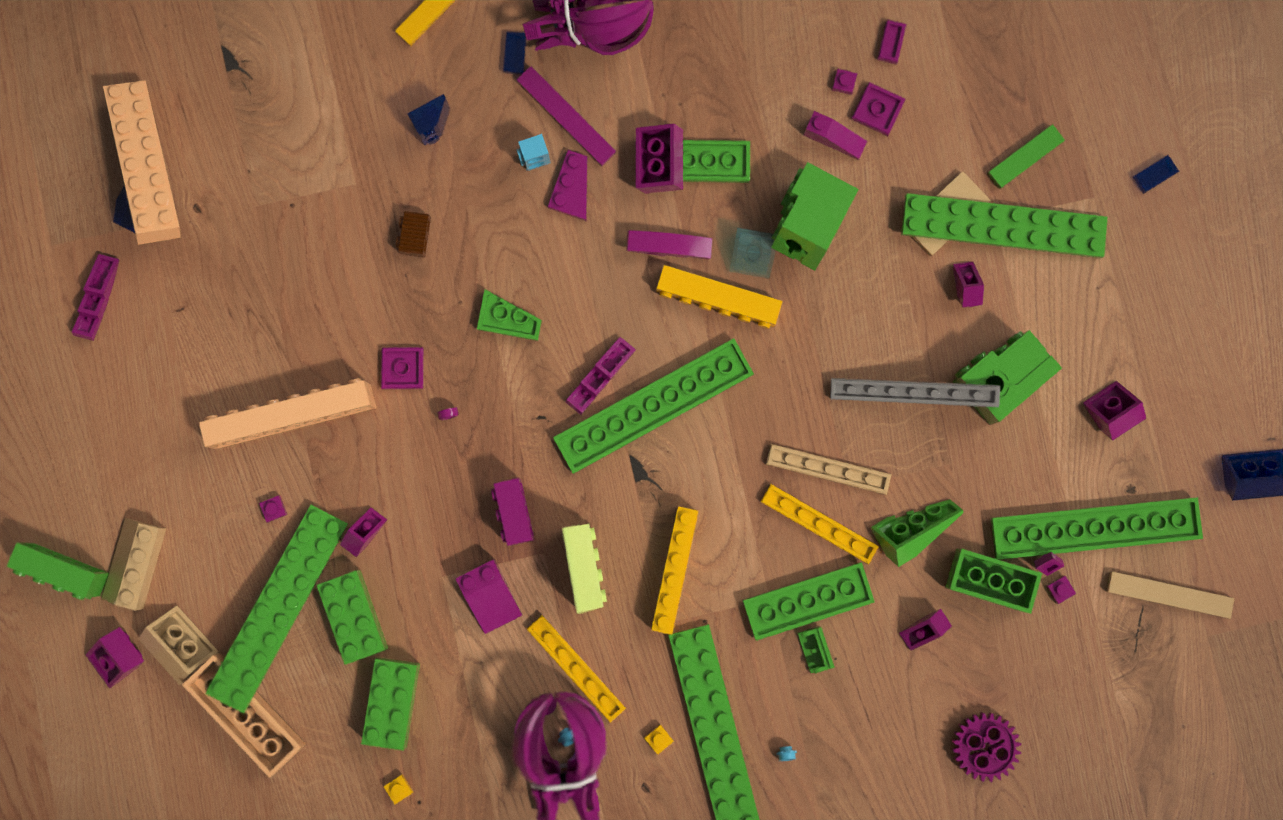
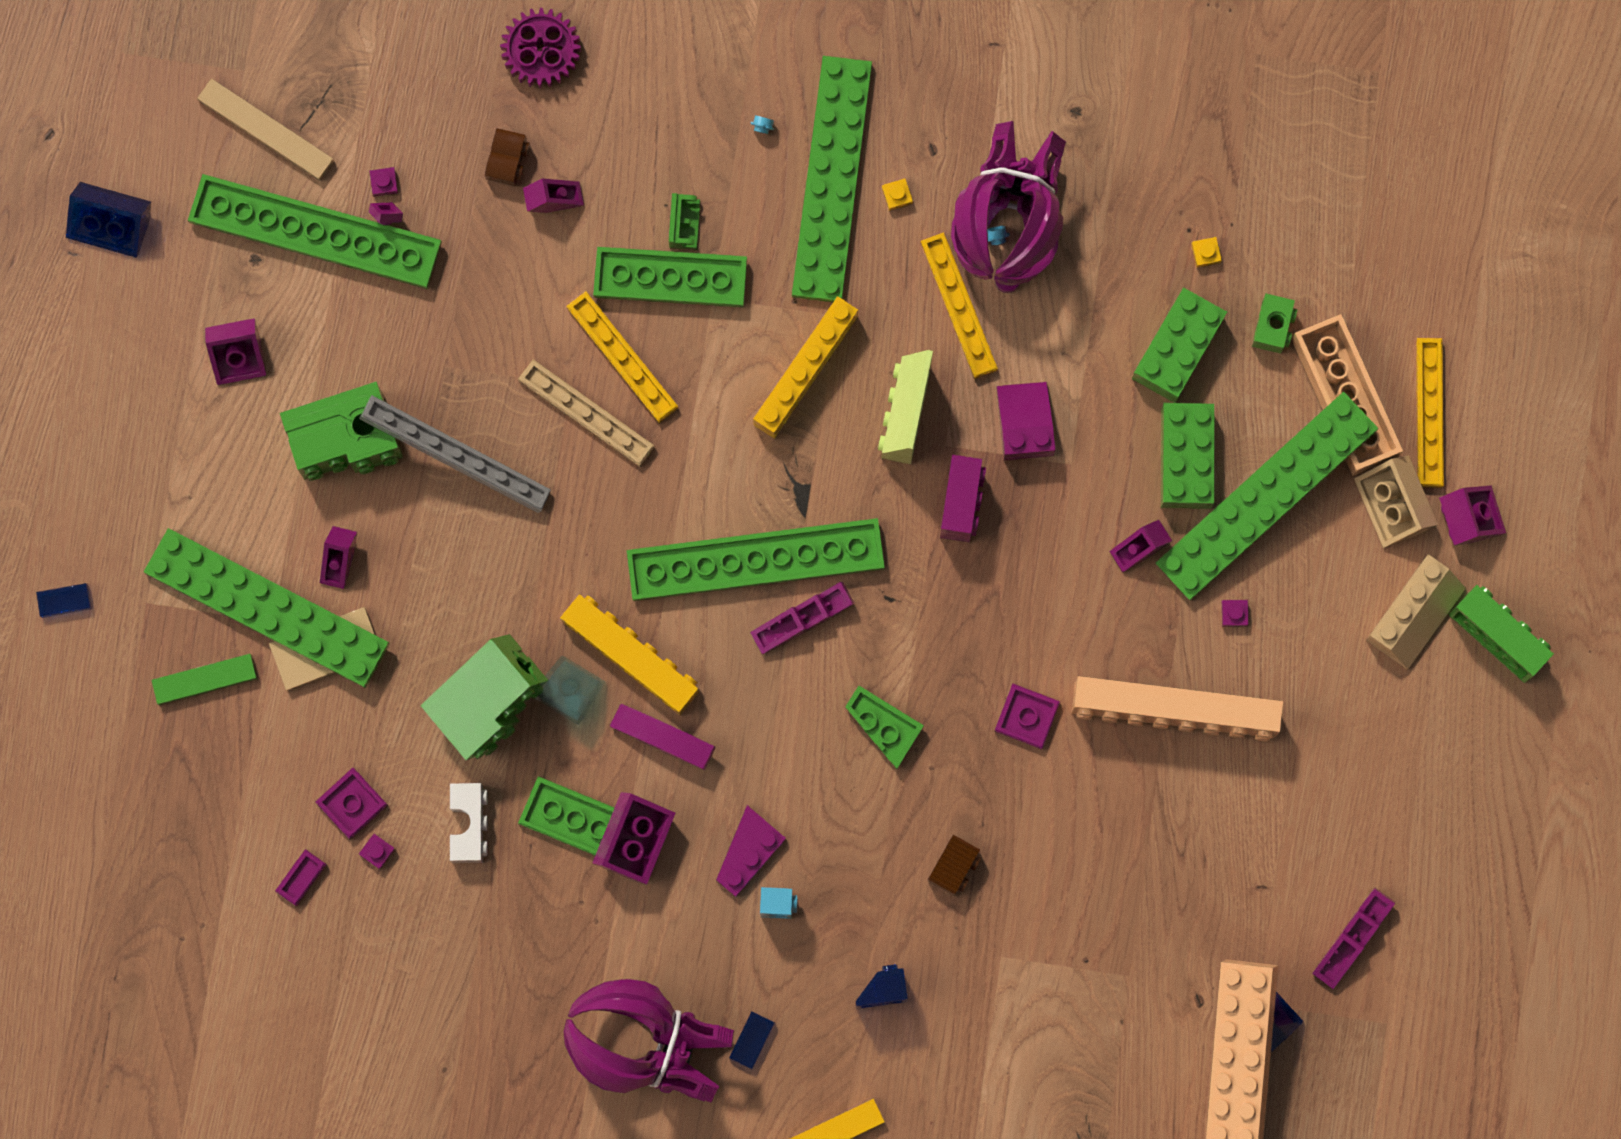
camera: 150 degrees left, 5 degrees down
magenta tile [437,407,459,421] -> none
magenta tile [516,66,616,167] -> none
magenta slope [803,111,867,160] -> none
bright green wedge [871,499,963,567] -> none
bright green brick [945,549,1042,614] -> none
none -> white arch [450,783,488,863]
none -> reddish brown brick [485,128,530,186]
none -> bright green brick [1252,293,1298,354]
none -> yellow tile [1416,338,1444,488]

